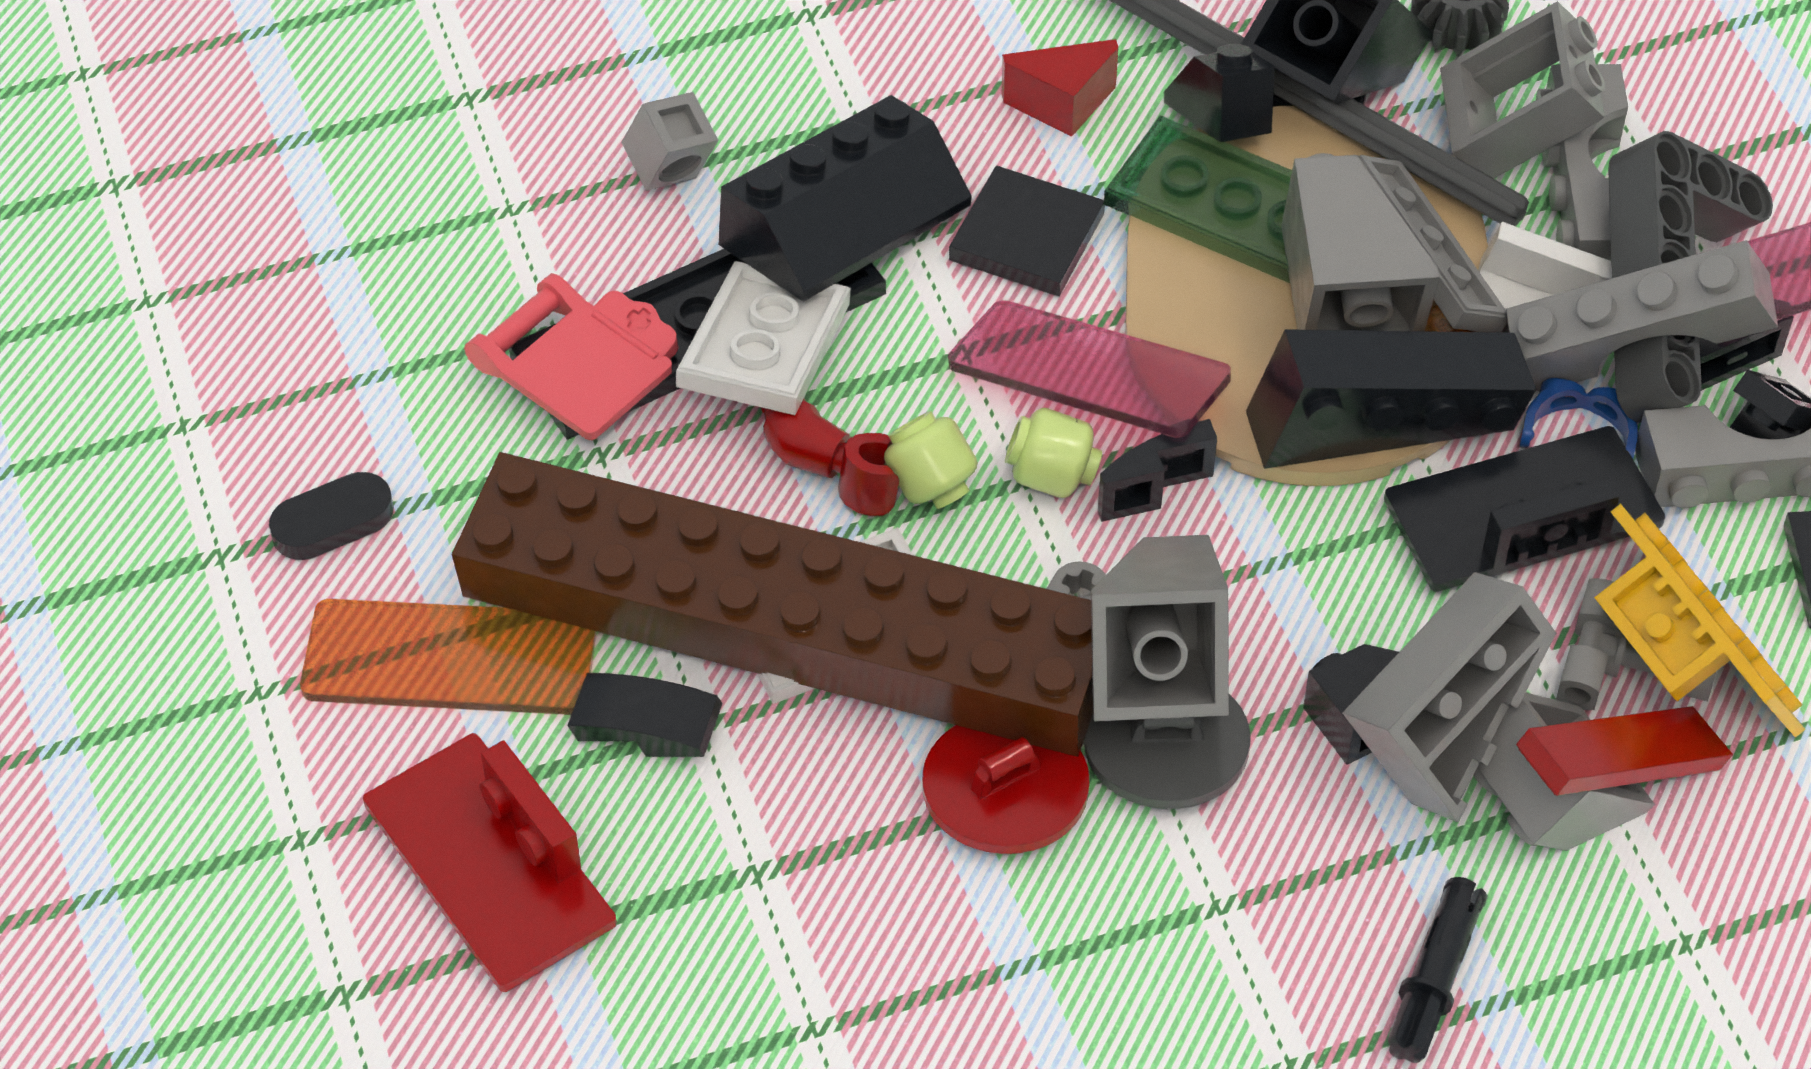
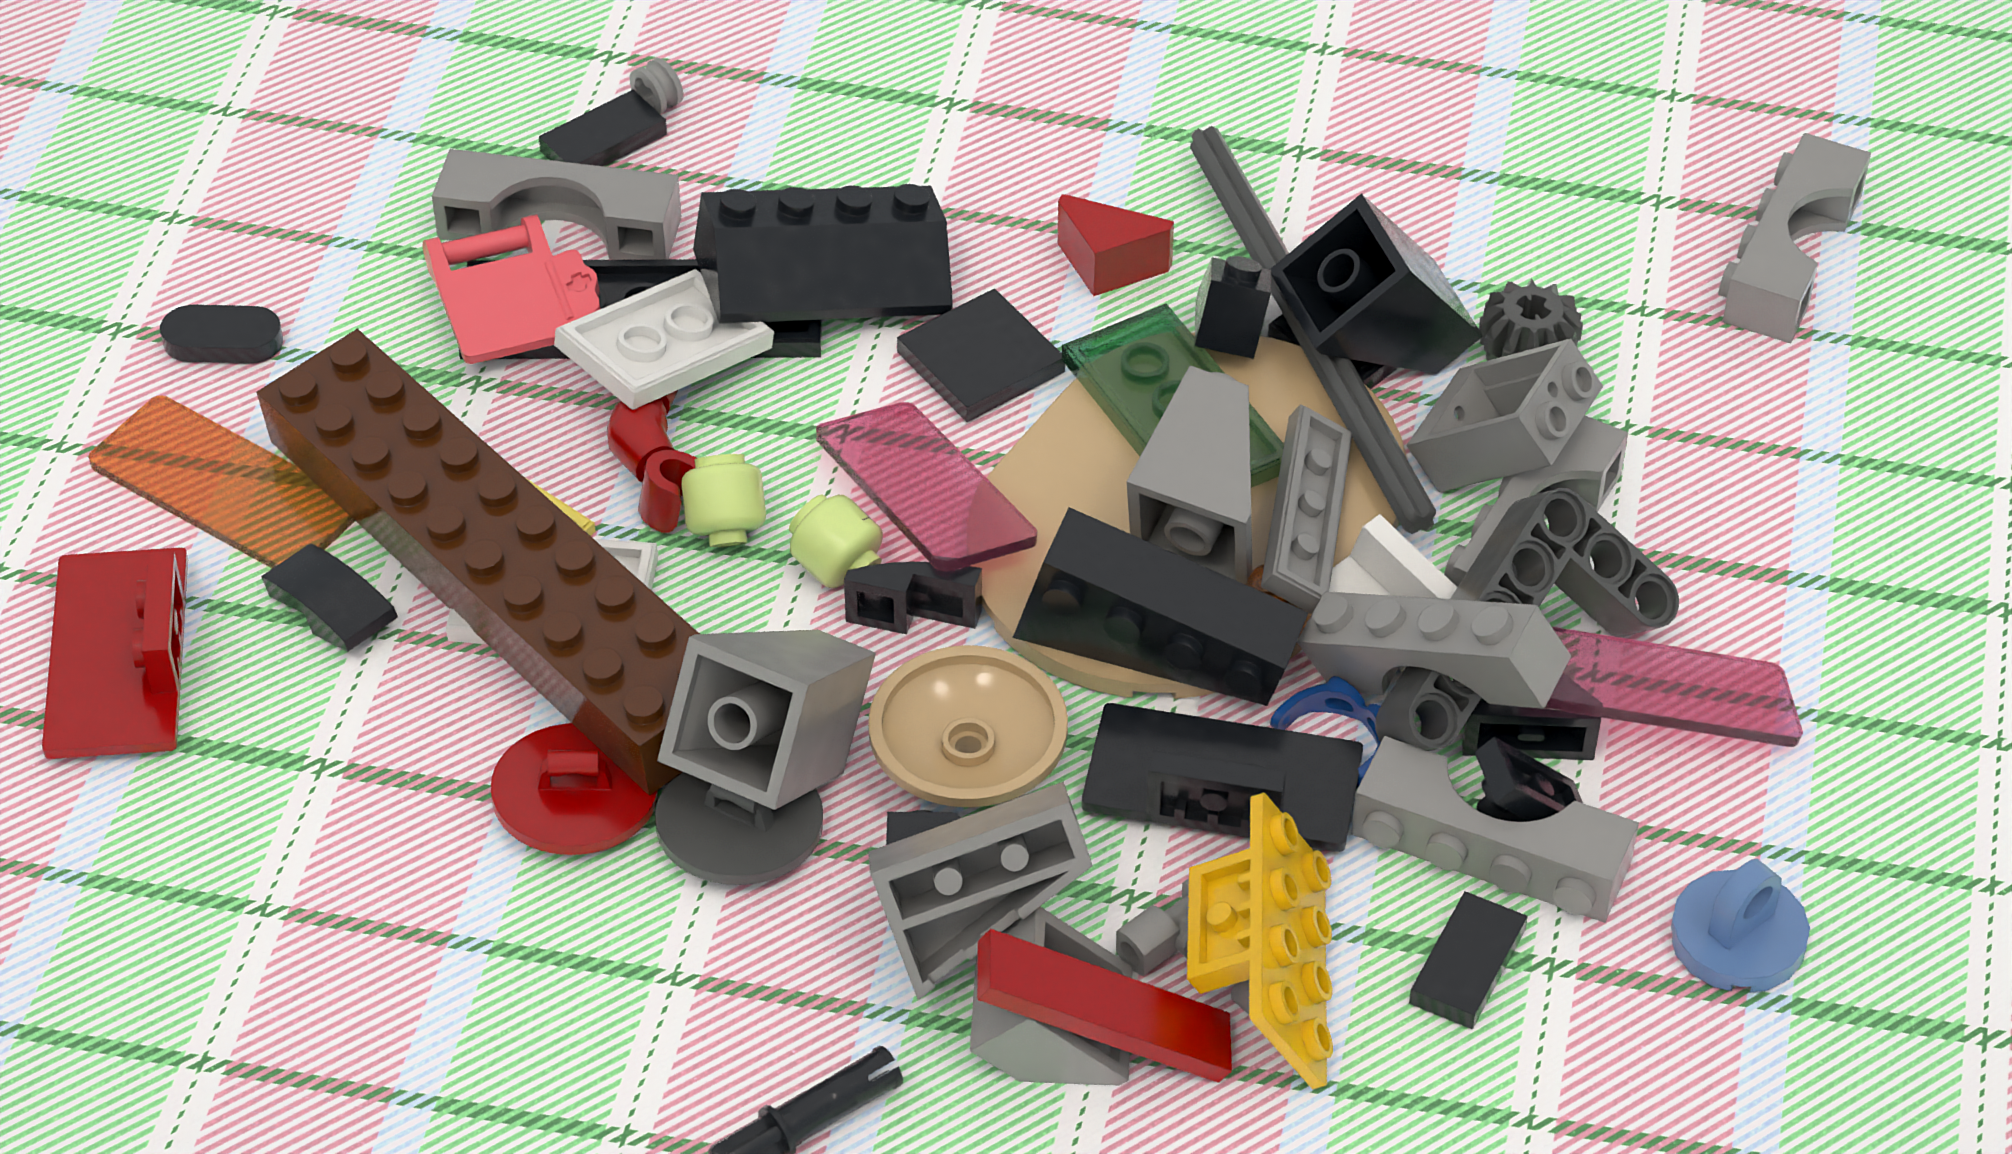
camera: 30 degrees right, 5 degrees down
light grey brick [621,92,718,191] -> none
none -> light grey arch [432,149,682,260]
none -> black tile [538,89,667,166]
none -> light grey bush [629,57,684,114]
none -> tan dish [868,645,1068,807]

